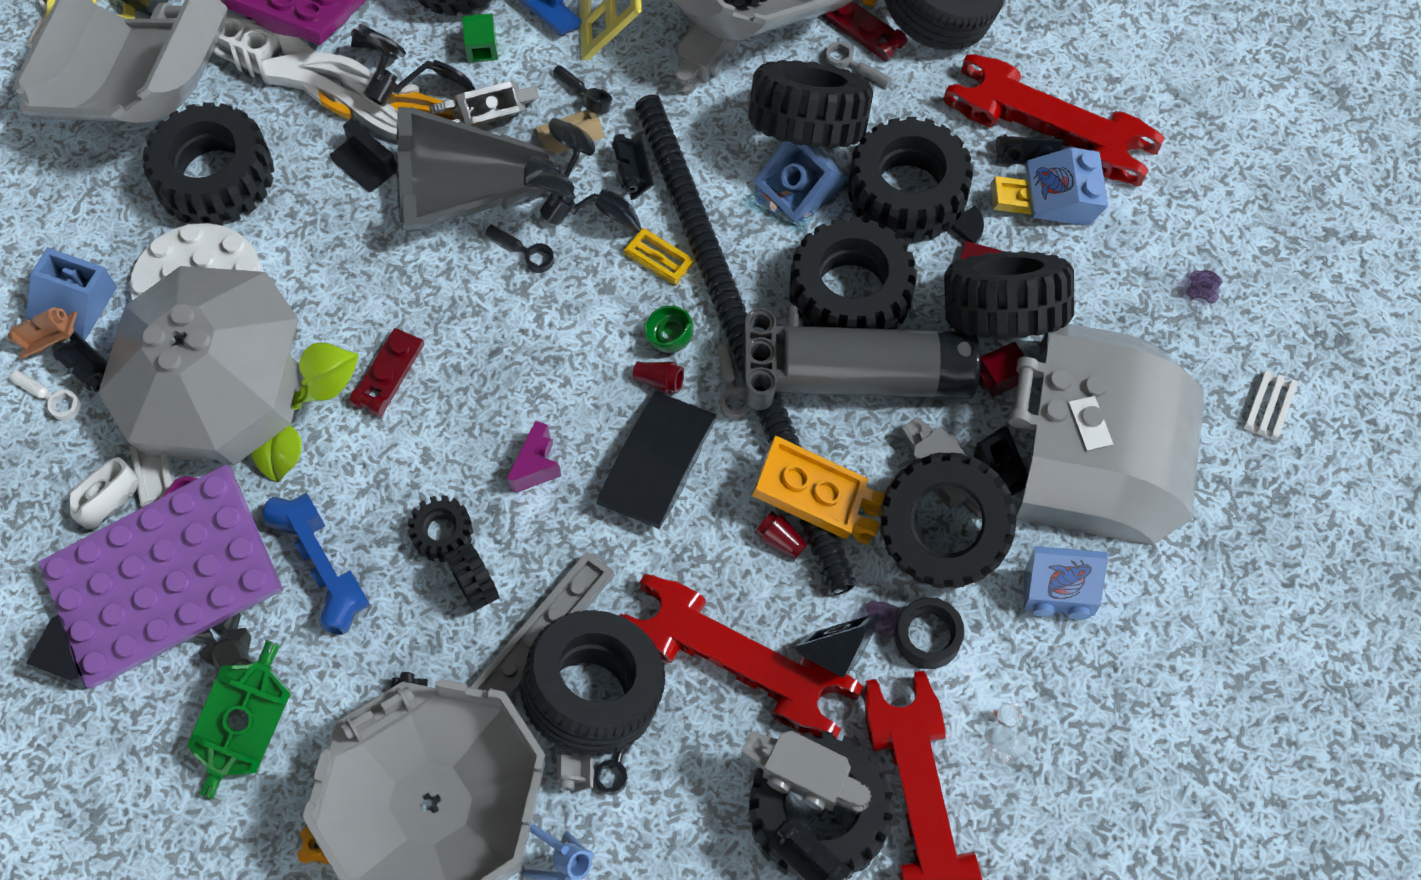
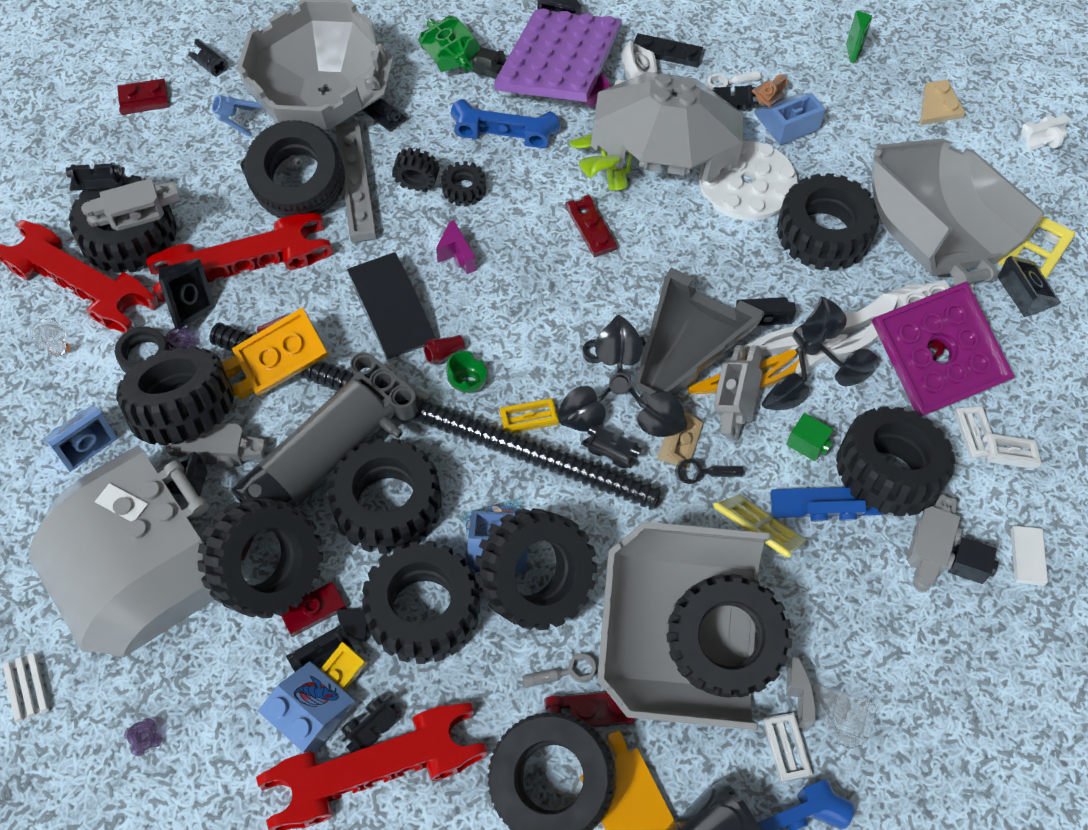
camera: 130 degrees right, 5 degrees down
none -> black hinge [286,625,355,672]
none -> black plate [634,33,703,68]

